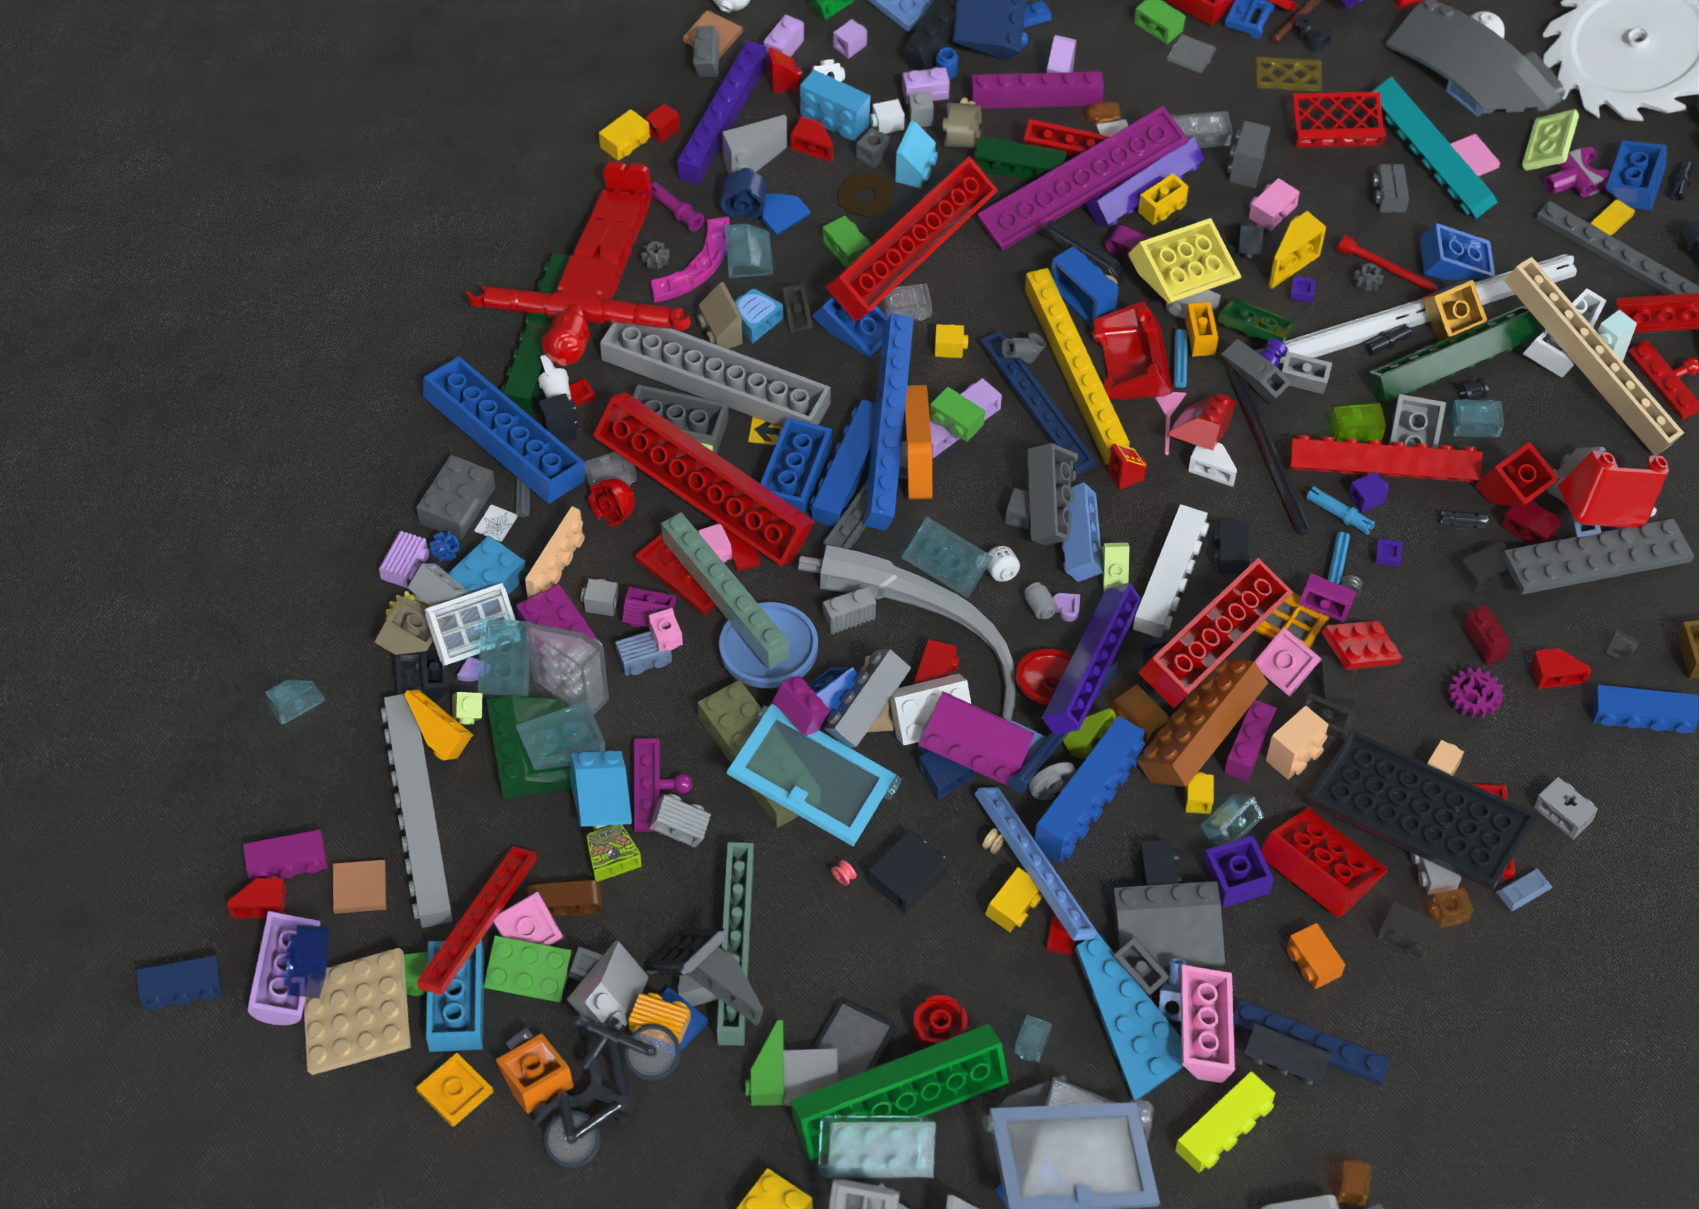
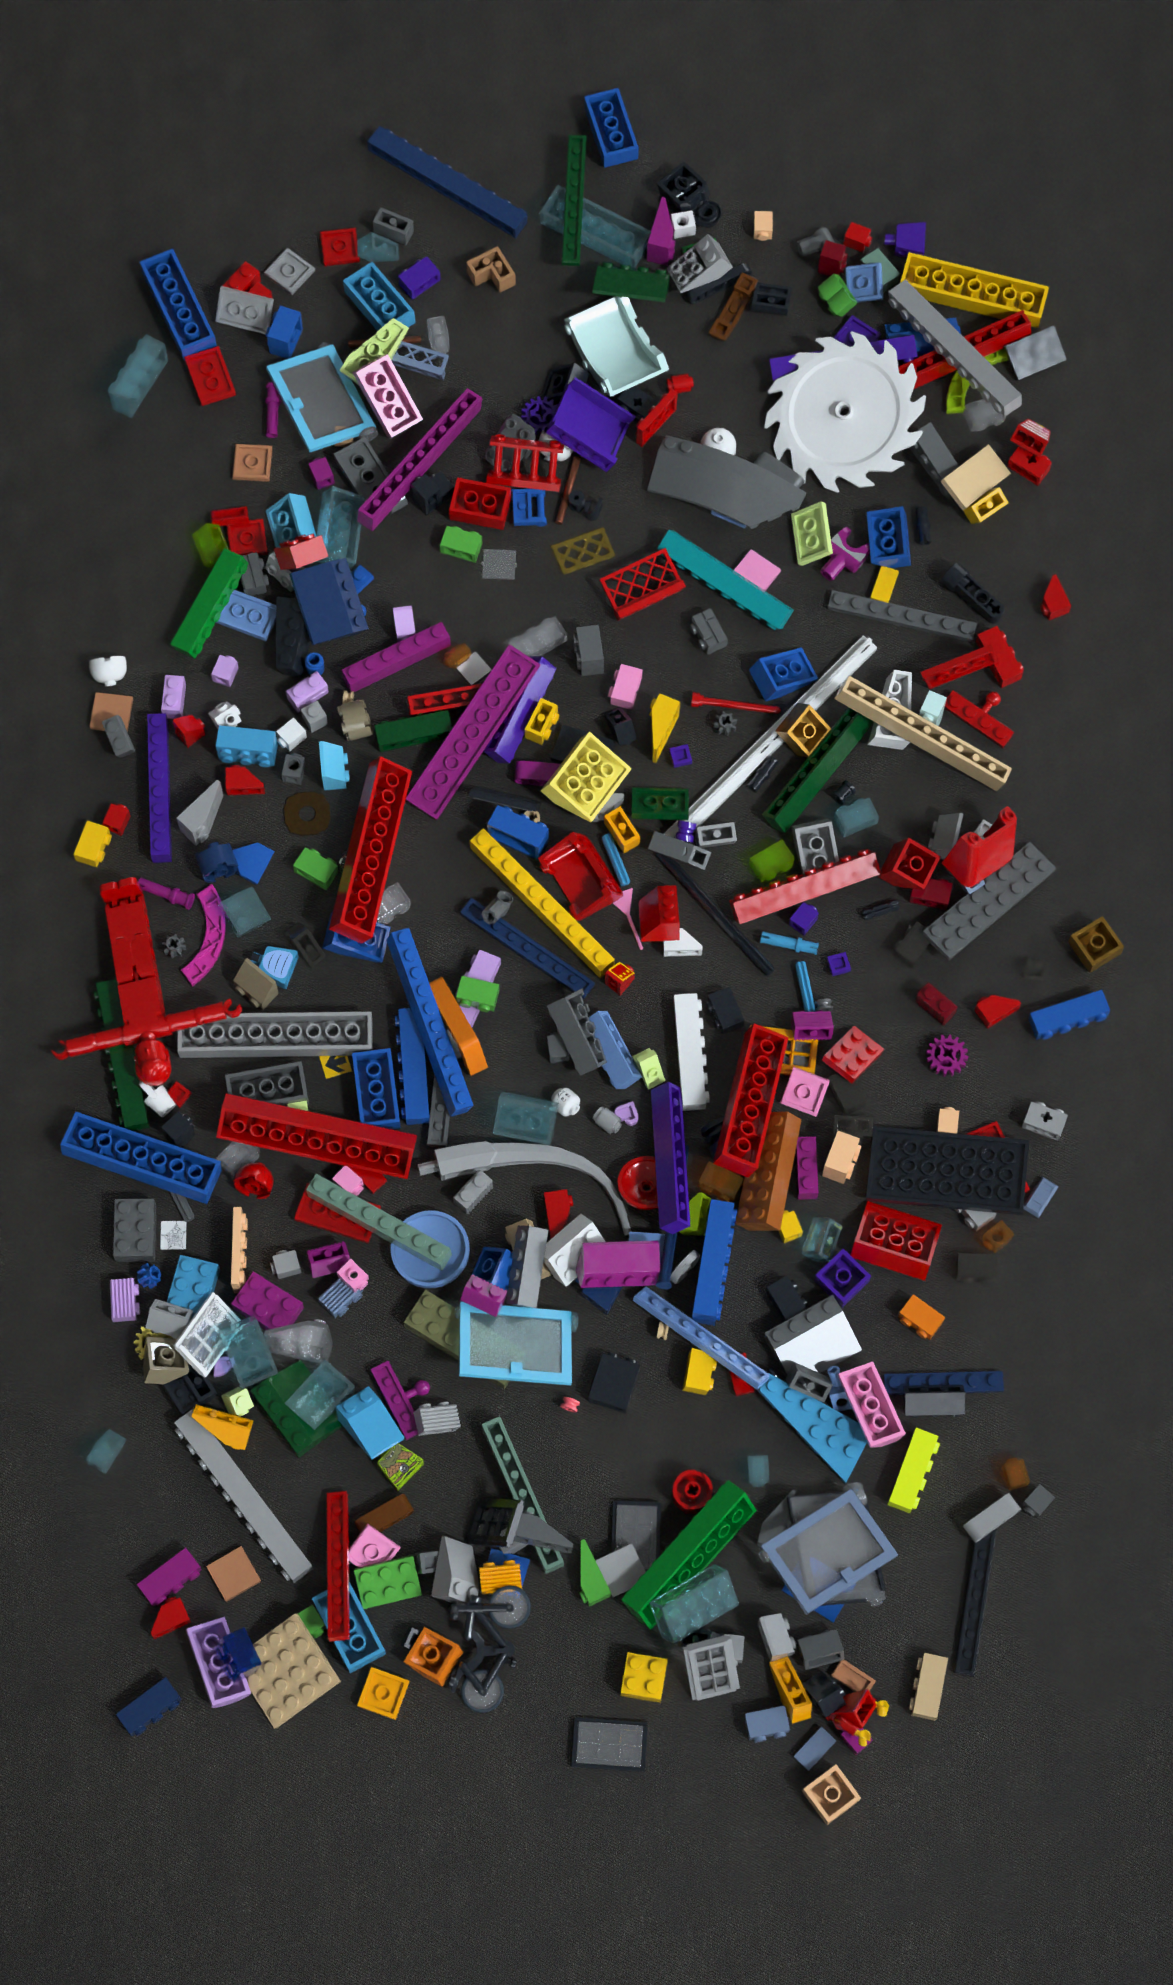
camera: 25 degrees left, 15 degrees up
yellow brick [935,324,968,358] -> none

